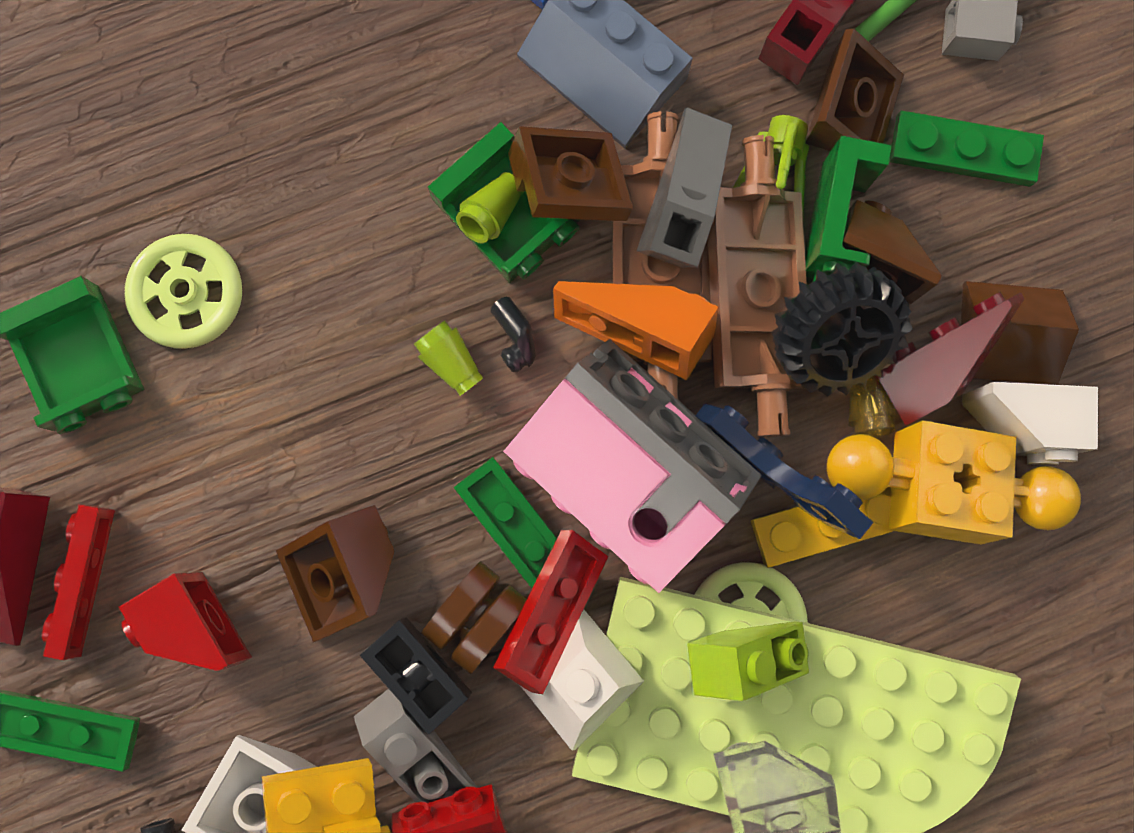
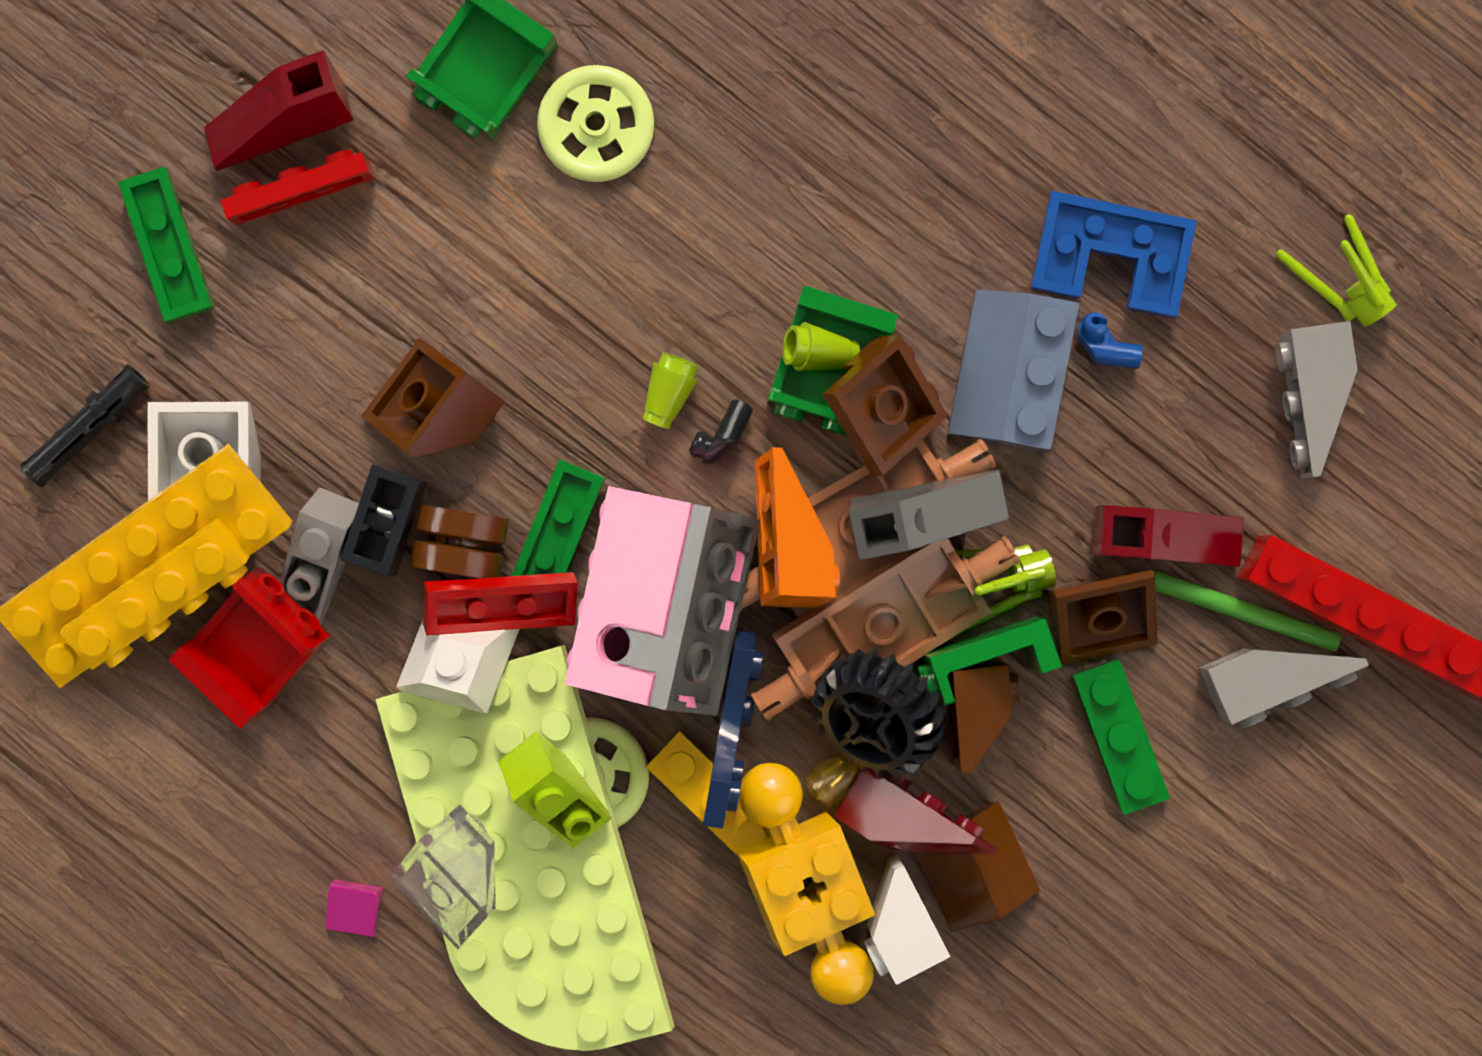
camera: 65 degrees right, 5 degrees up
red slope [118,572,252,671] -> none

